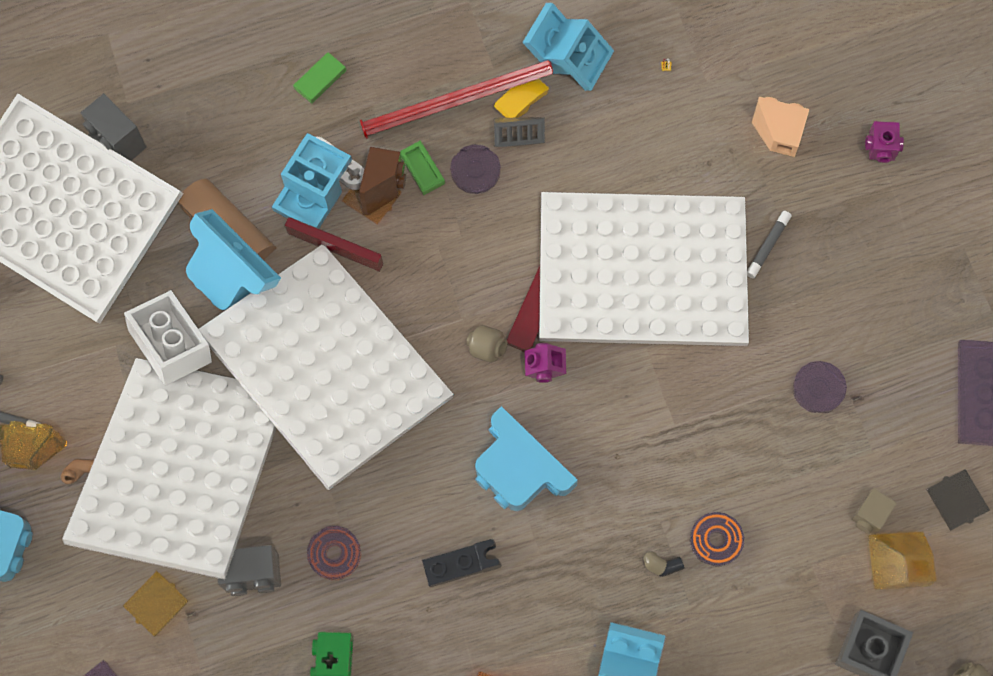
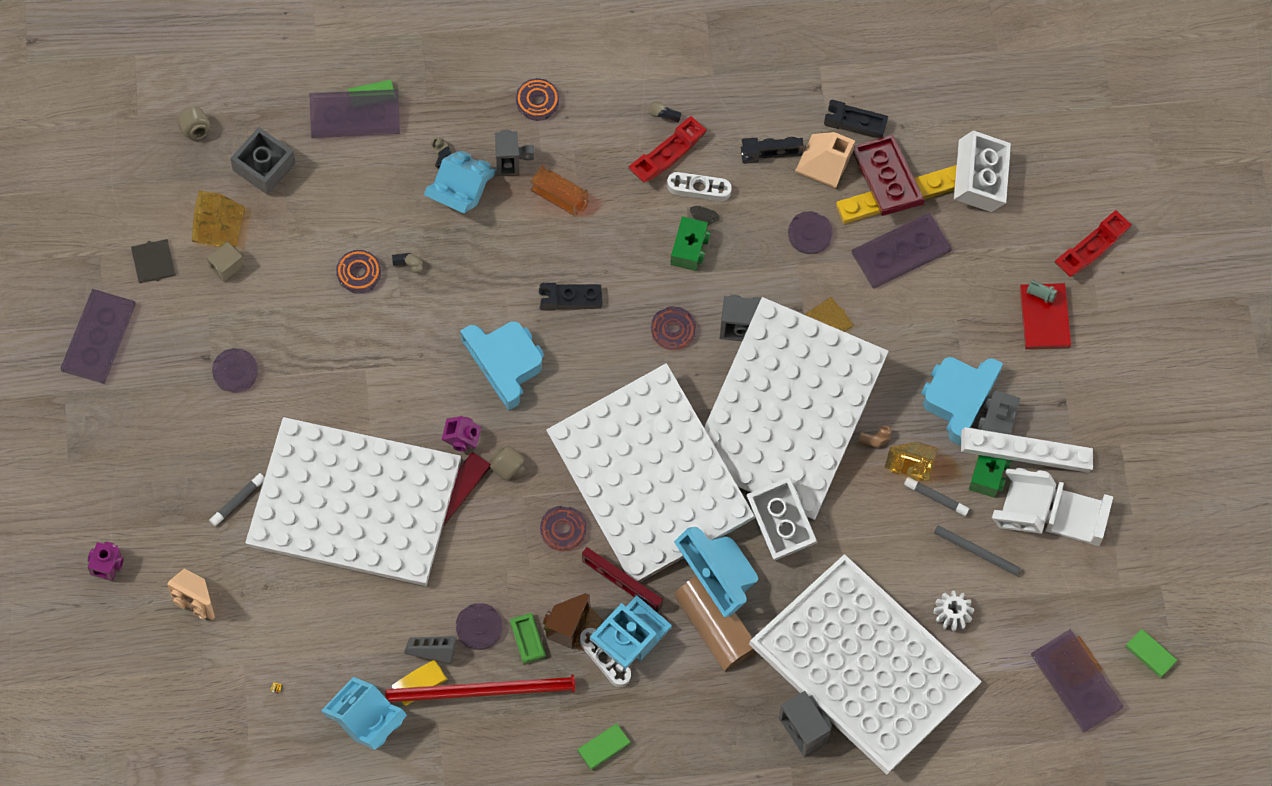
camera: 175 degrees left, 5 degrees down
none -> tile [540,506,586,552]

